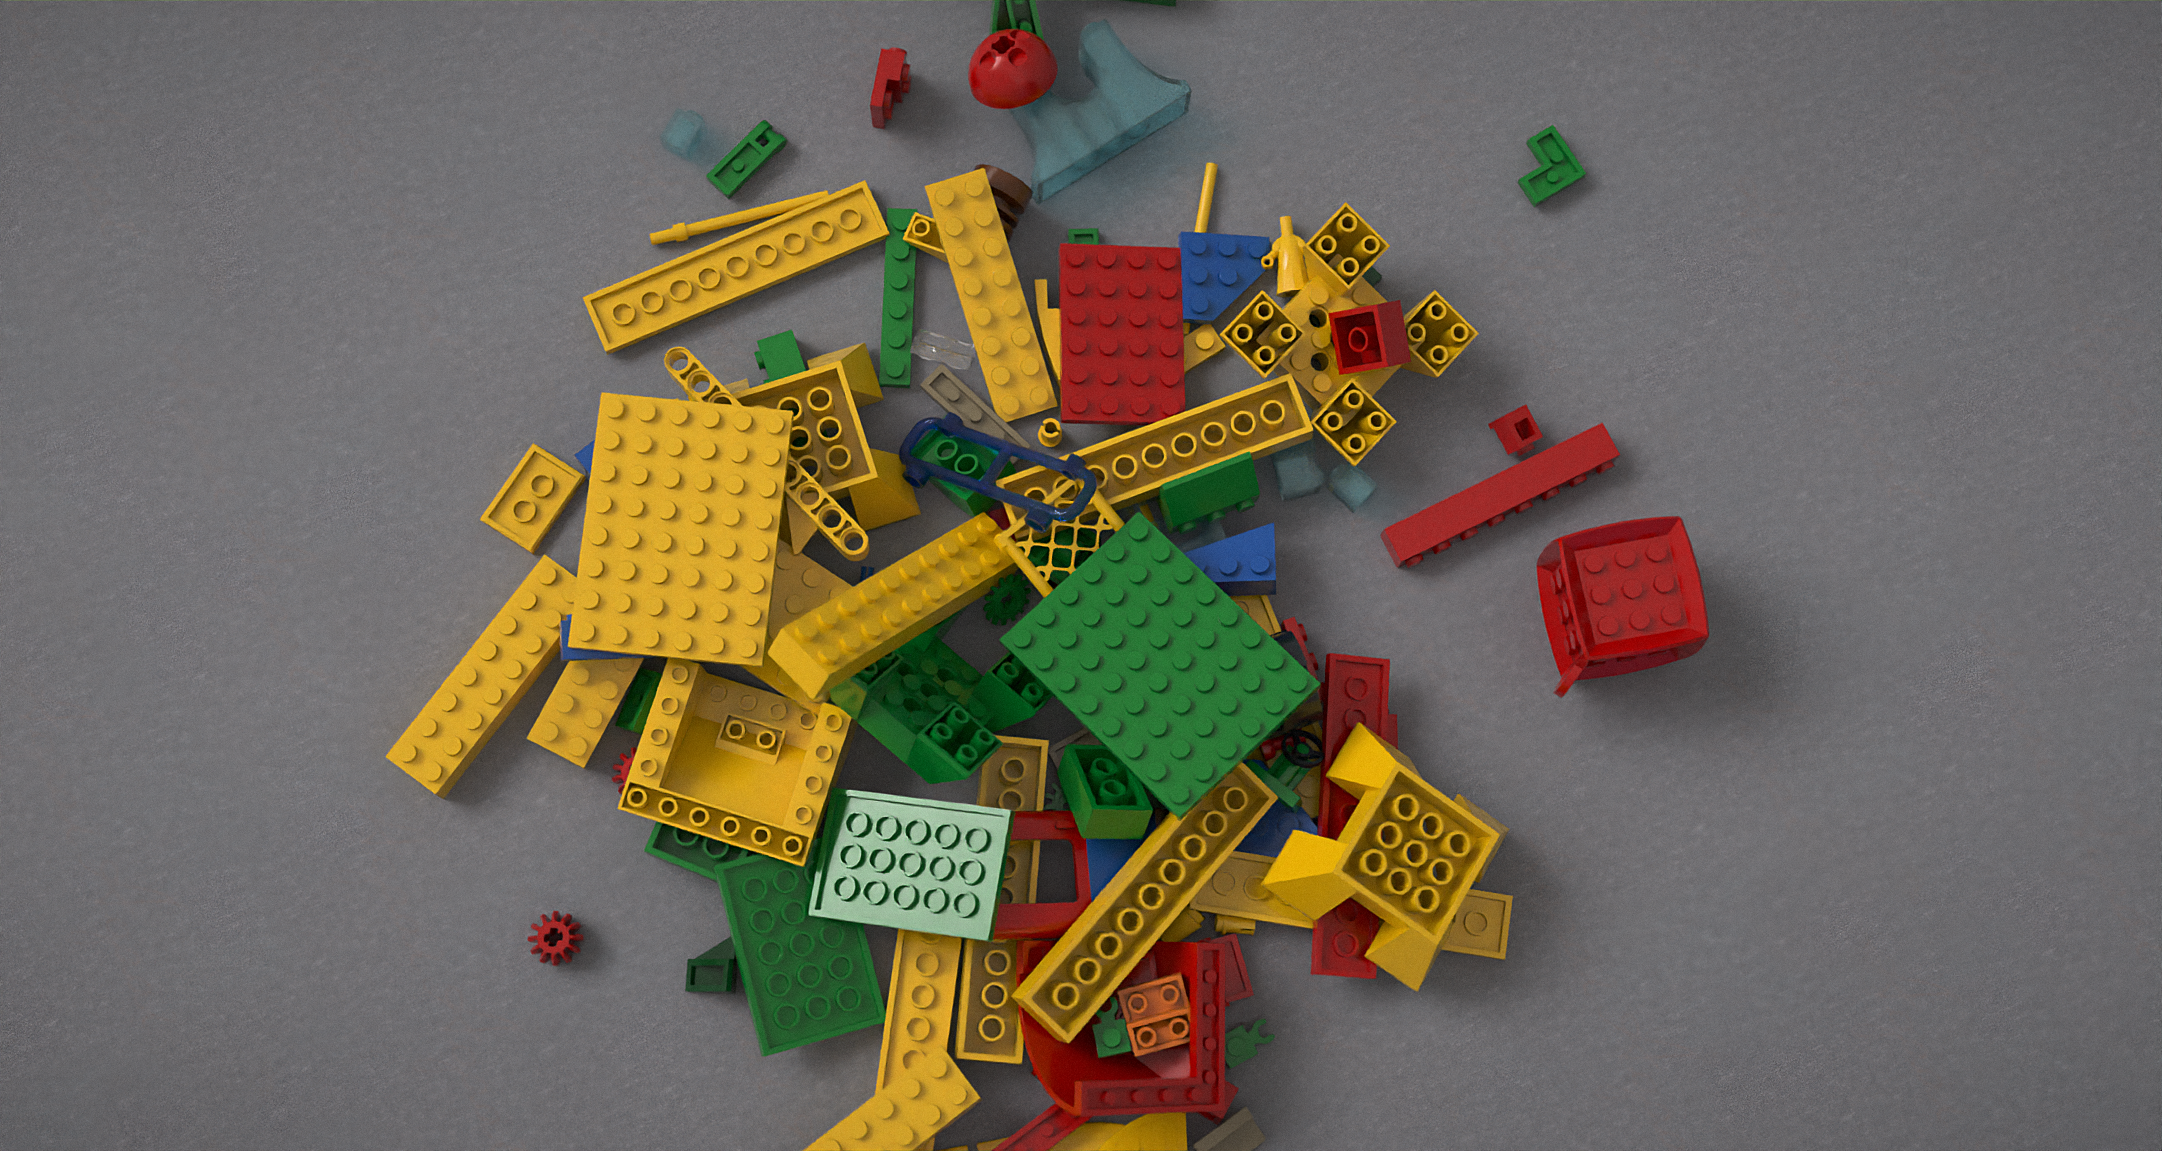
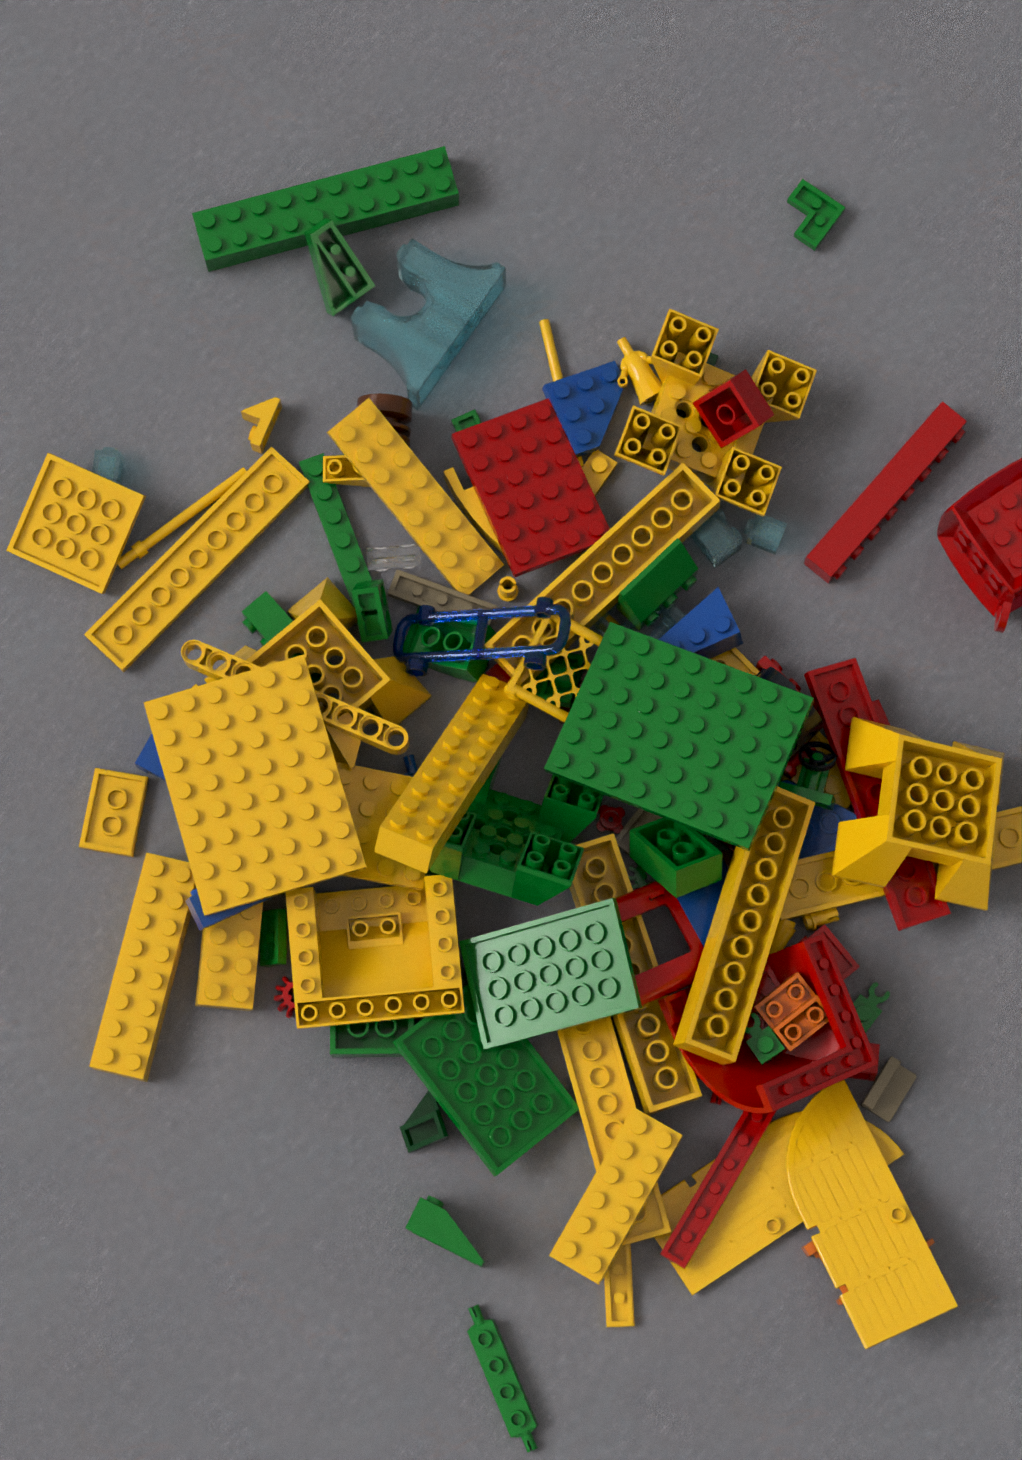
camera: 15 degrees left, 0 degrees up
red gear [528,911,584,966] -> none
green plate [706,120,788,200] -> none
red plate [870,47,912,129] -> none
red piece [968,29,1058,109] -> none
green gear [983,574,1031,626] -> none
red brick [1488,404,1543,456] -> none
none -> yellow plate [6,453,146,594]
none -> yellow slope [241,397,282,454]
none -> green brick [352,579,393,642]
none -> green slope [405,1195,485,1268]
none -> red plate [596,805,625,834]

